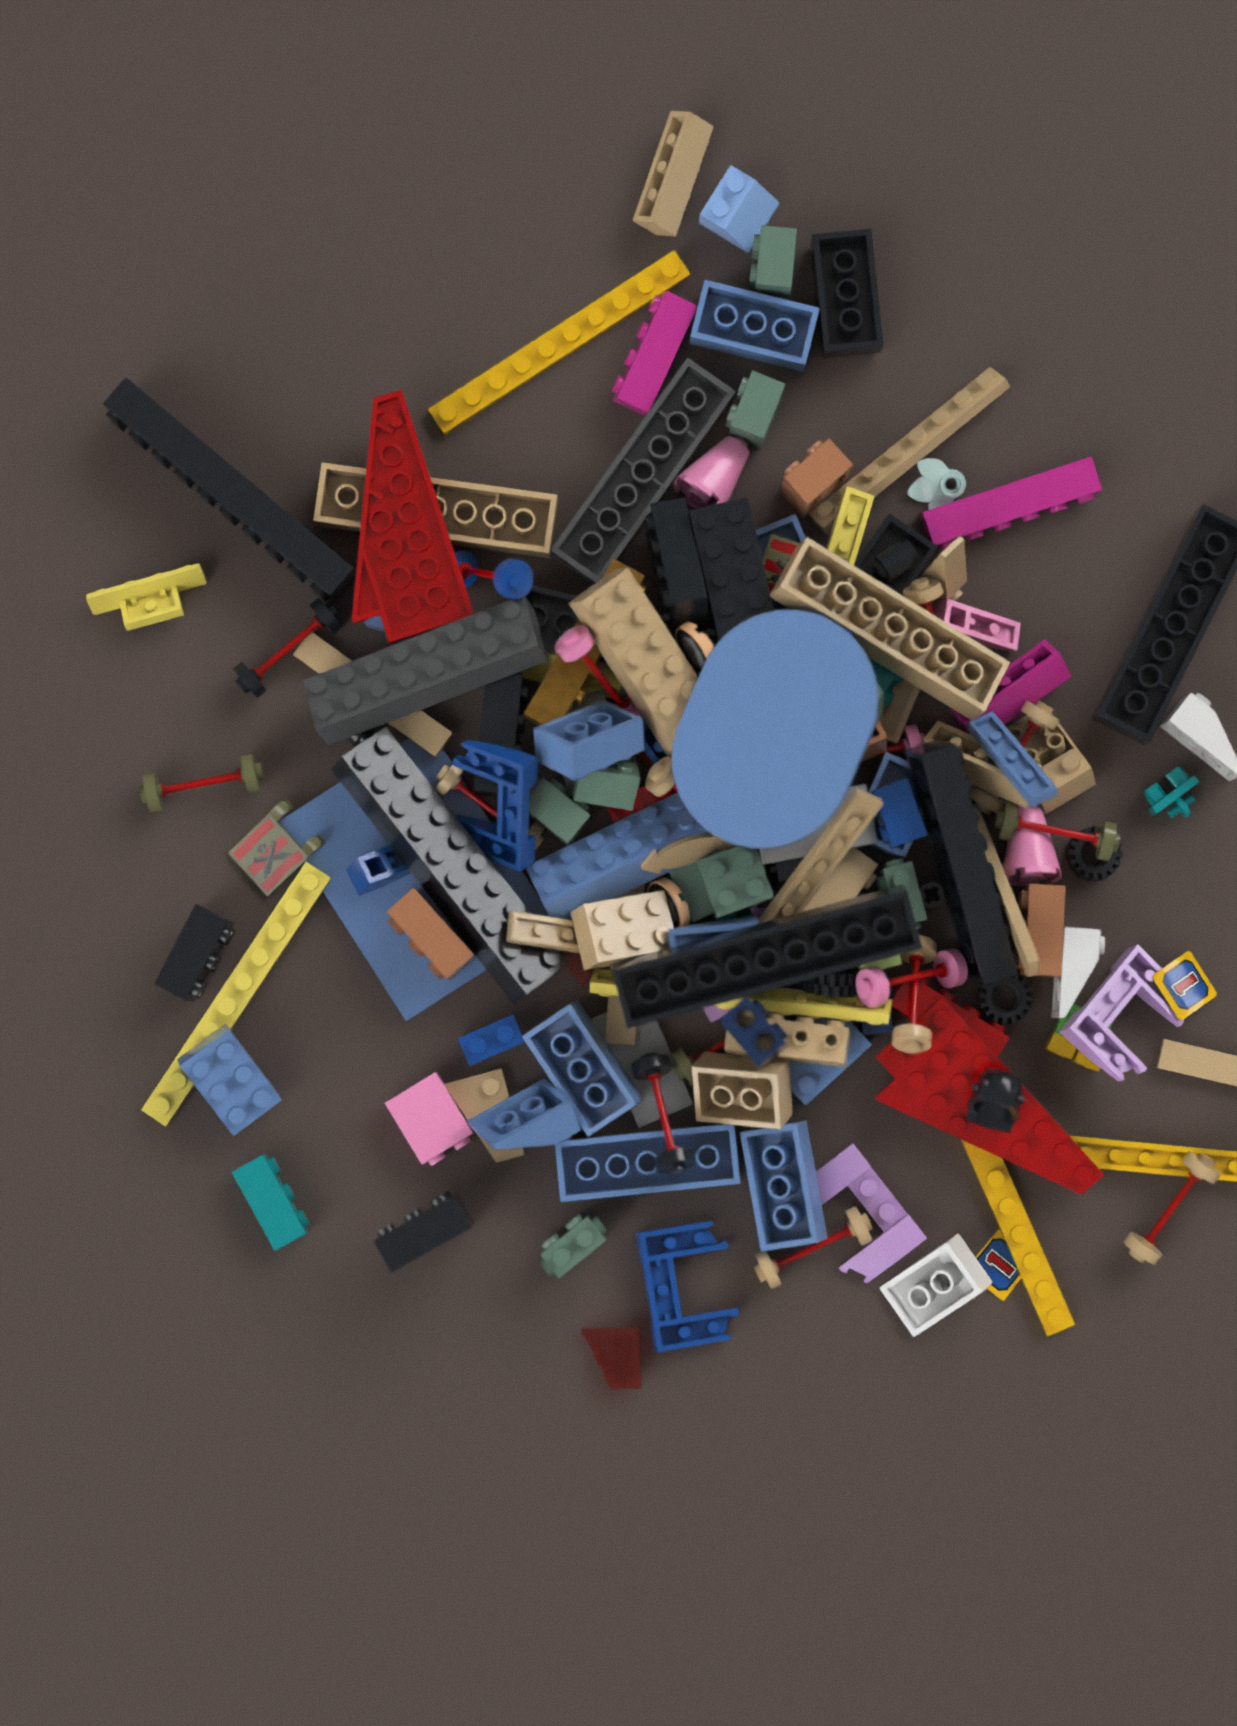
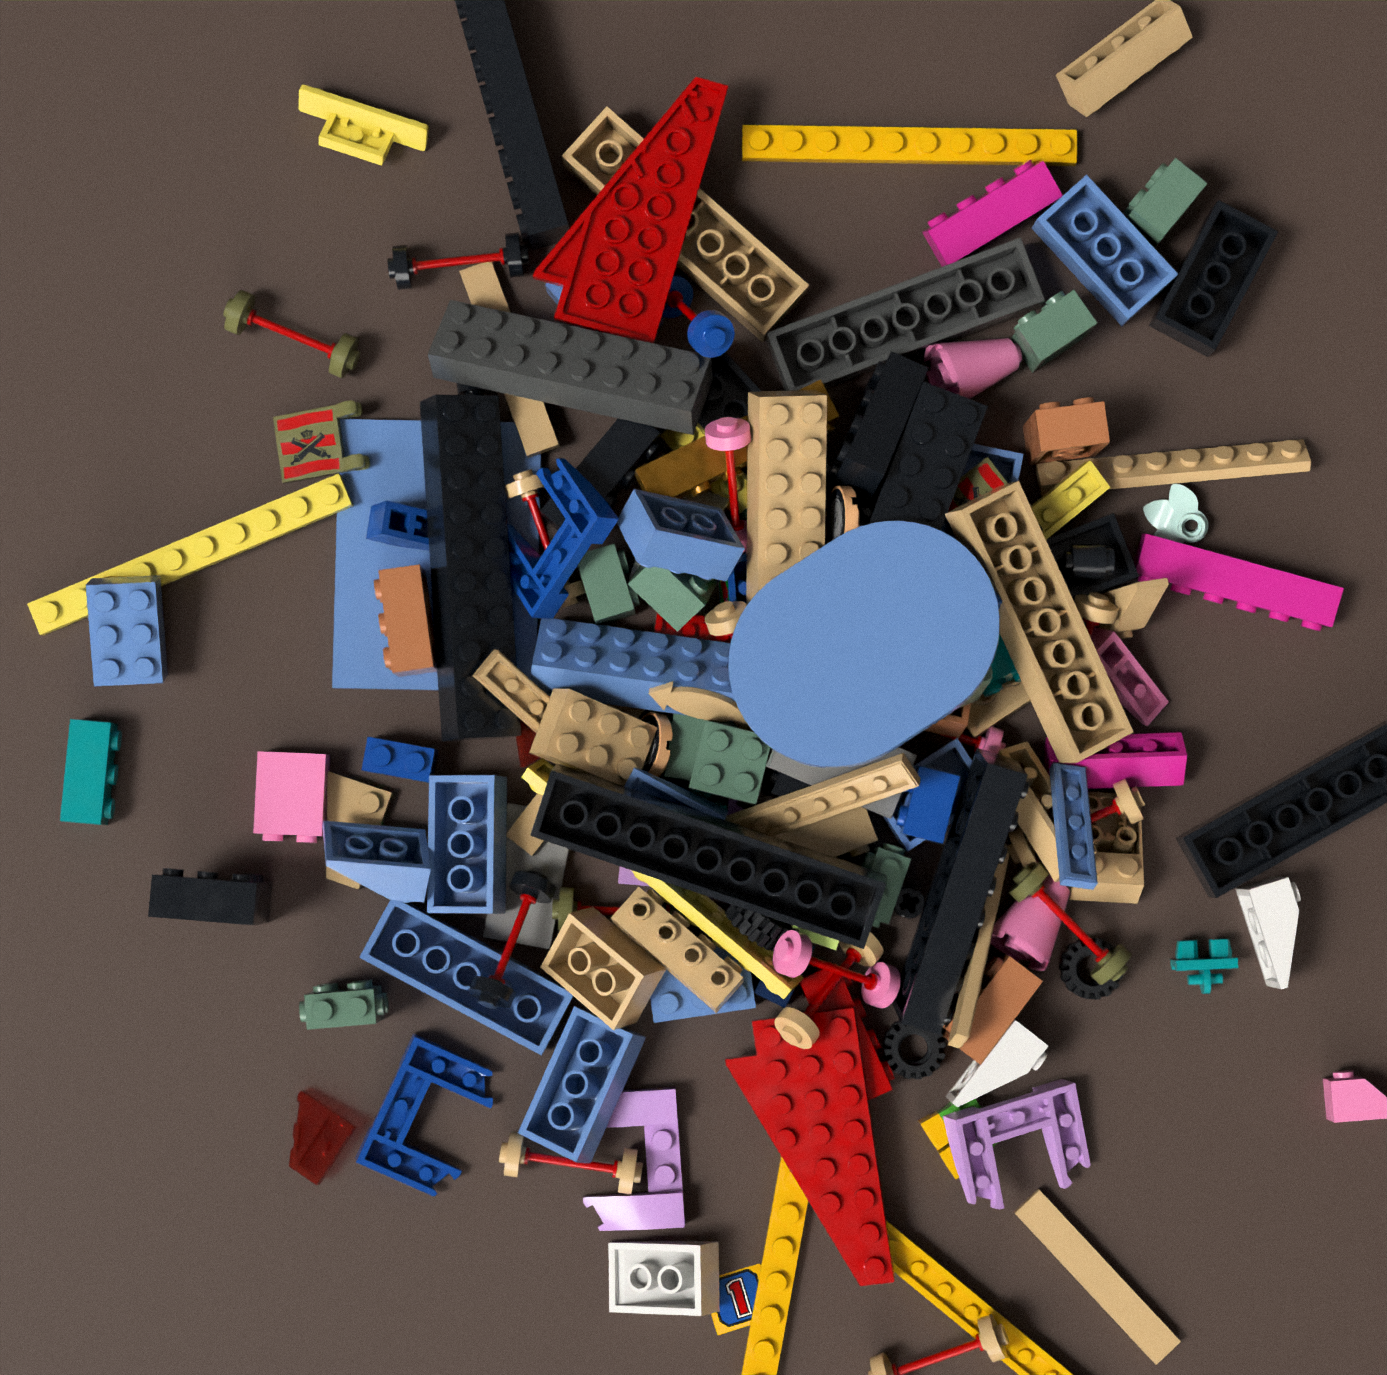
camera: 30 degrees right, 0 degrees up
black brick [154,904,236,1002] -> none
light blue slope [699,165,780,254] -> none
dark blue brick [719,997,788,1069] -> none
black helmet [966,1069,1025,1133] -> none
sticker [1152,951,1217,1020] -> none

